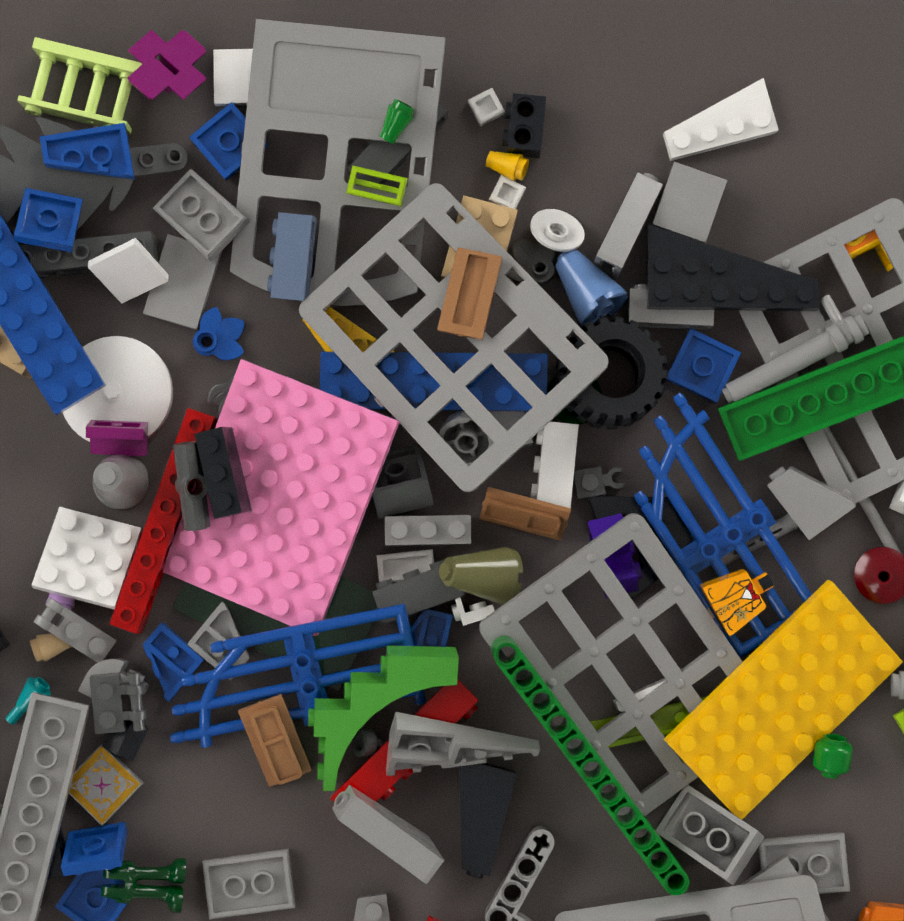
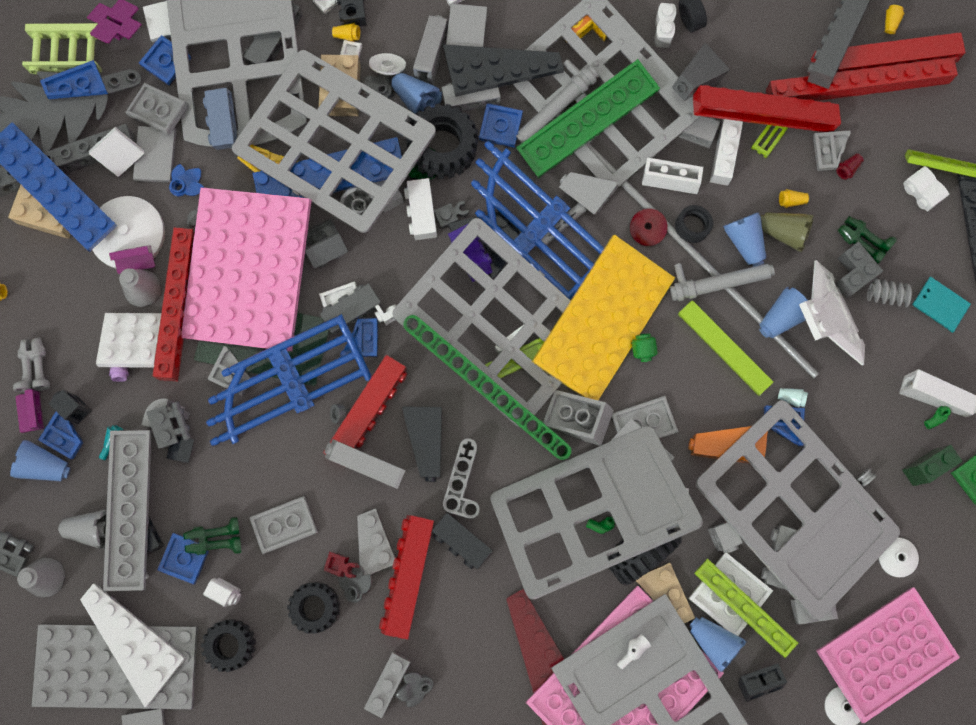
camera: 10 degrees left, 5 degrees down
blue plate [14,188,83,252] -> none
tan cone [30,633,72,662] -> none
light grey plate [33,597,117,663] -> none
blue plate [61,822,128,876] -> none
tile [69,743,144,826] -> none
blue wing [143,622,205,702] -> none
dark grey piece [173,441,211,531] -> none
black brick [195,427,252,519] -> none
medium nougat piece [238,694,312,787] -> none
bright green arch [308,646,459,791] -> none
lime tile [346,165,408,207] -> none
green cone [379,99,415,144] -> none
light grey brick [385,515,471,546] -> none
light grey wedge [386,712,540,776] -> none
medium nougat piece [437,247,502,340] -> none
olive cone [439,547,523,604] -> none
medium nougat piece [479,487,571,541] -> none
light orange torso [699,569,774,636] -> none

